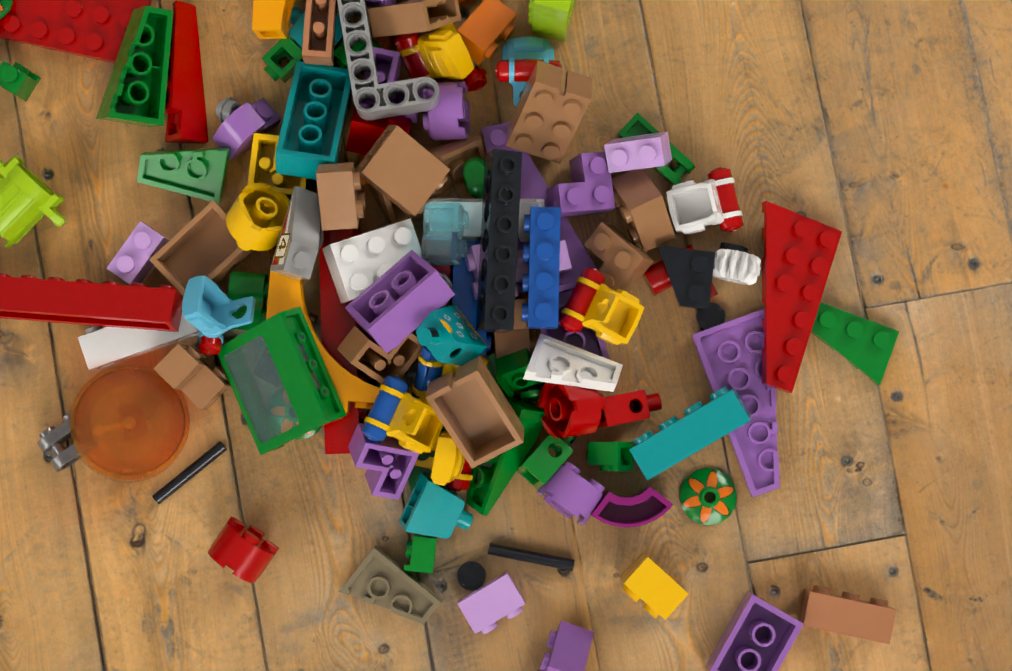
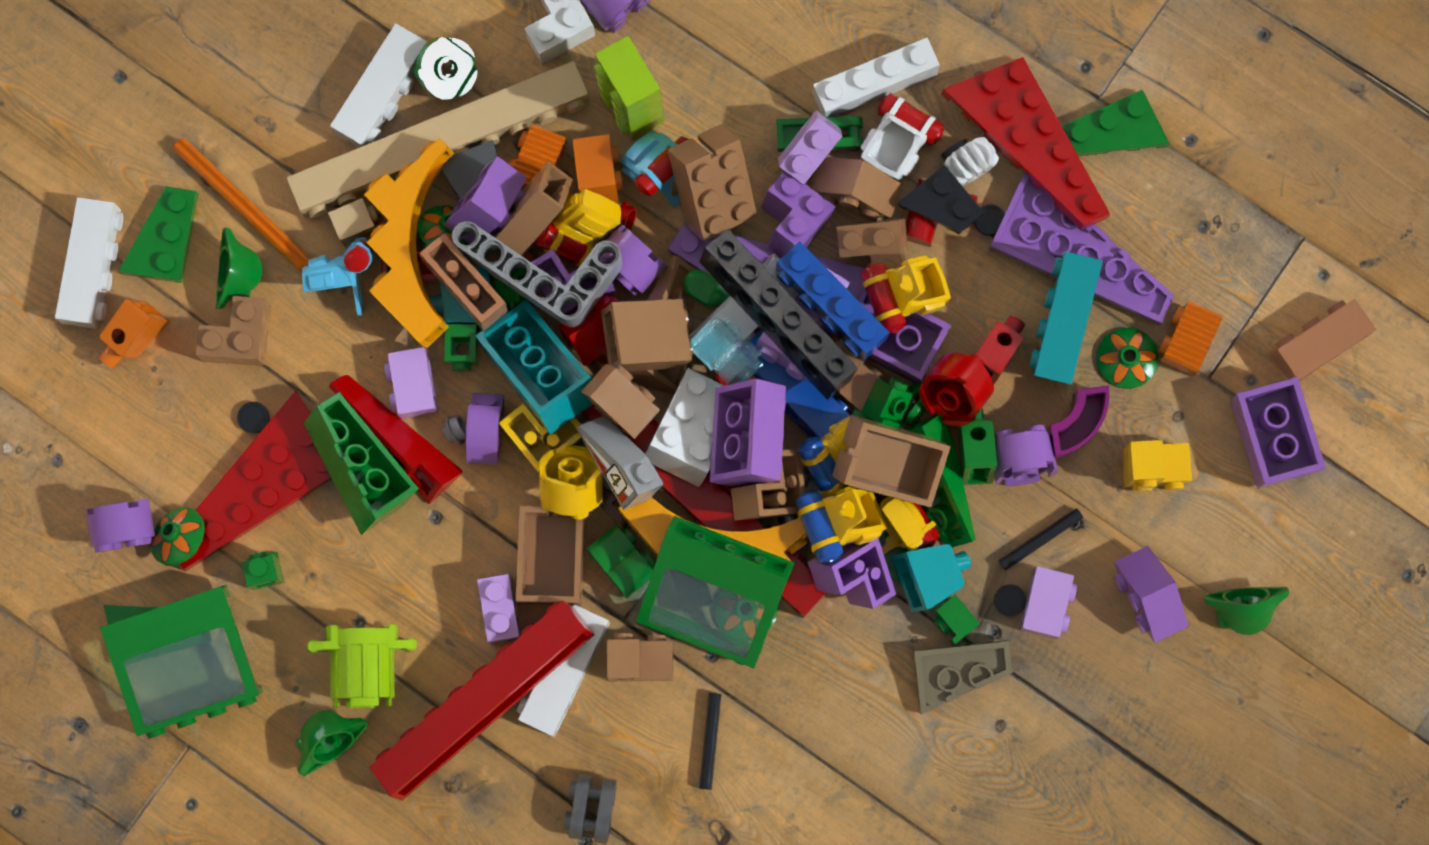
camera: 45 degrees left, 5 degrees down
clear orange brick [70,364,190,483] -> none
green wing [137,147,231,204] -> none
medium azure piece [182,276,256,355] -> none
red brick [208,516,279,583] -> none
teal torso [416,305,487,366] -> none
white wing [523,334,623,392] -> none
green brick [586,442,633,471] -> none
none -> lavender brick [384,347,439,419]
none -> white brick [813,37,940,117]
none -> orange brick [1158,301,1223,377]

